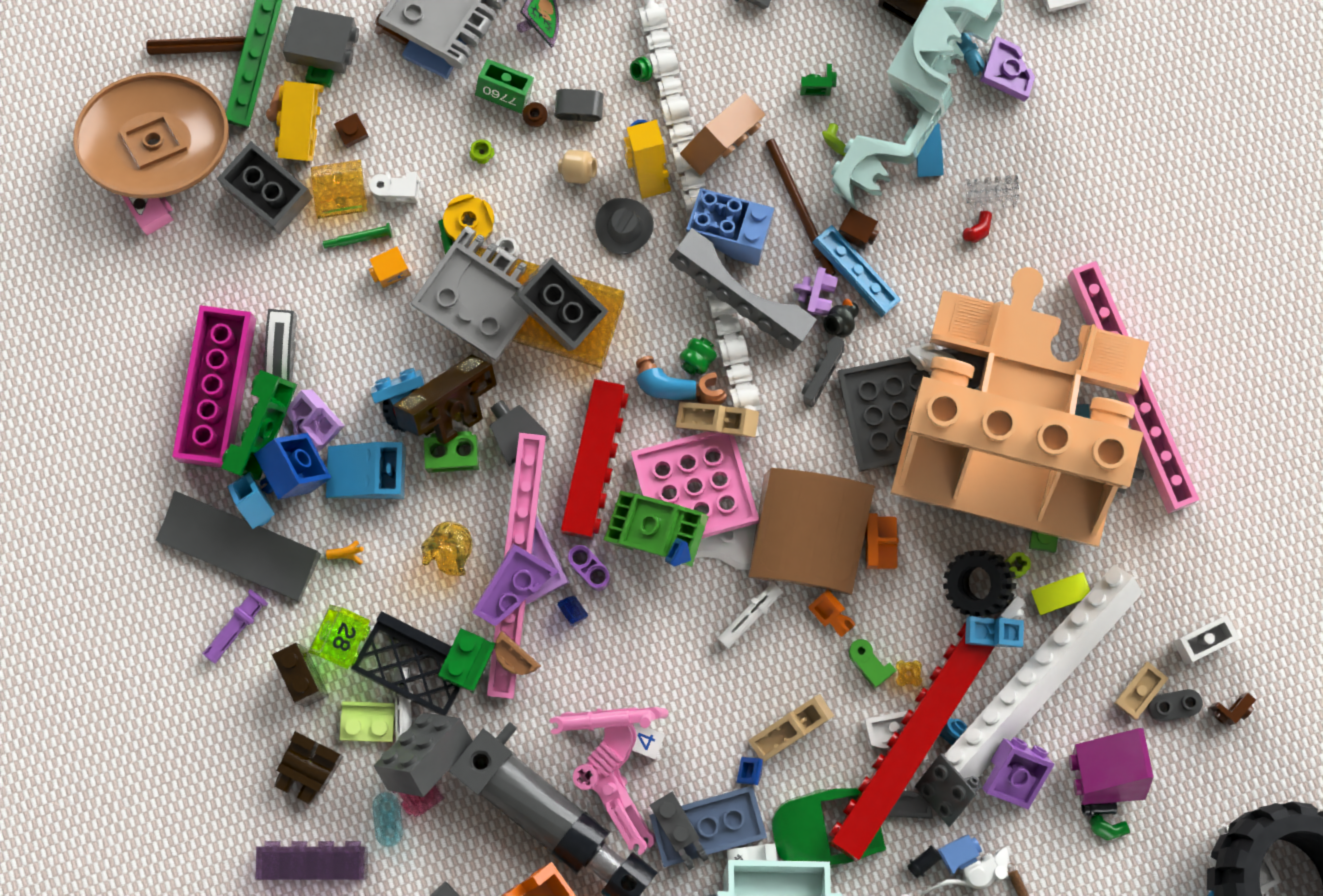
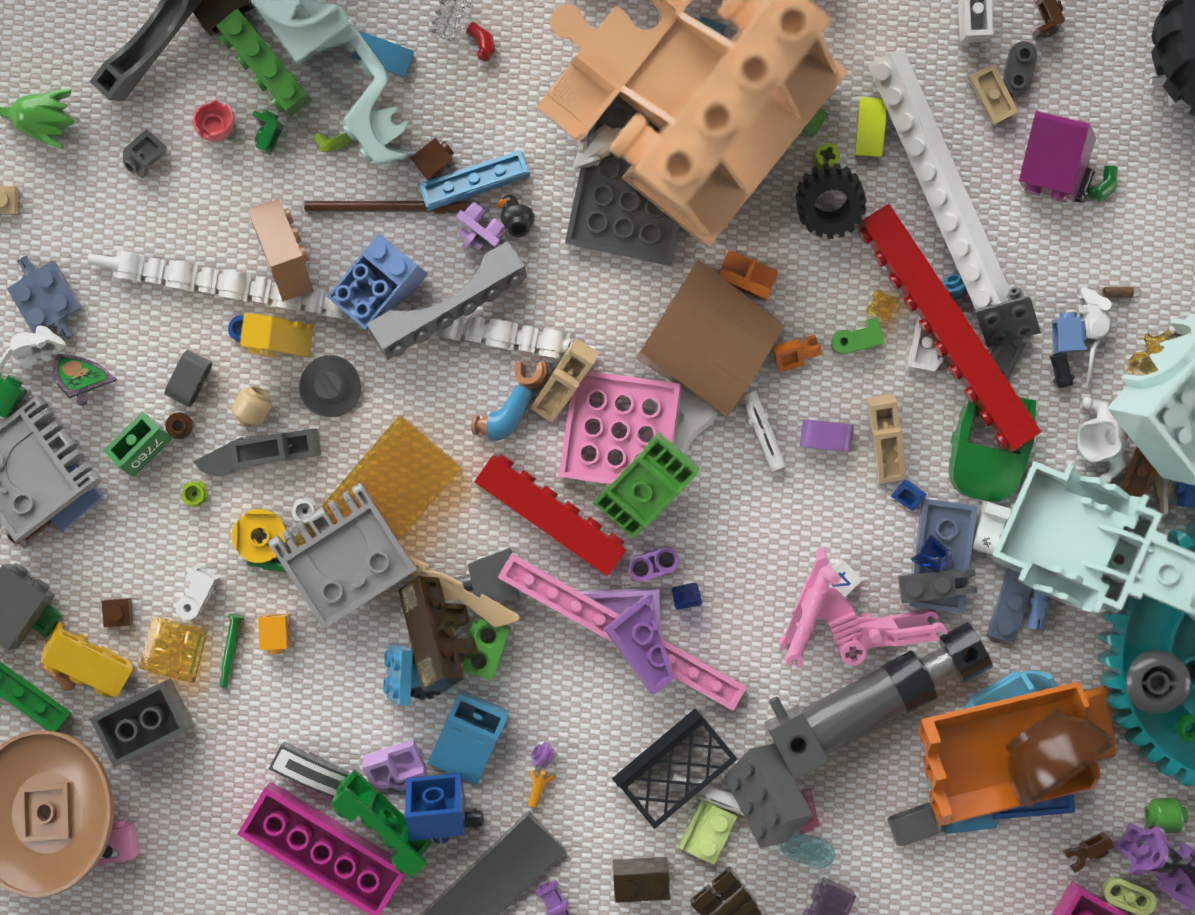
camera: 65 degrees left, 10 degrees up
dark azure piece [227,472,275,529] -> none
clear neon green brick [308,604,370,669] -> none
clear yellow hair [421,521,473,576] -> none
green plate [438,628,496,693] -> none
medium nougat plate [495,631,541,675] -> none
dark grey brick [511,257,609,351] -> none
green plate [630,56,653,82] -> none
blue slope [665,538,691,567] -> none
green piece [679,337,717,376] -> none
dark grey hinge [802,336,845,407] -> none
dark azure slope [965,616,1024,648] -> none
medium lavender plate [982,737,1055,810] -> none
white plate [997,596,1025,620] -> none
none -> coral hair [192,100,235,142]
none -> dark grey tile [193,437,243,476]
none -> bright green brick [216,9,312,116]
none -> dark grey slope [230,429,321,468]
none -> tan sword [408,556,520,628]
none -> black pin [465,808,484,830]
none -> medium lavender plate [531,741,555,768]
none -> medium lavender beam [800,419,854,452]
none -> clear blue slope [910,535,952,573]

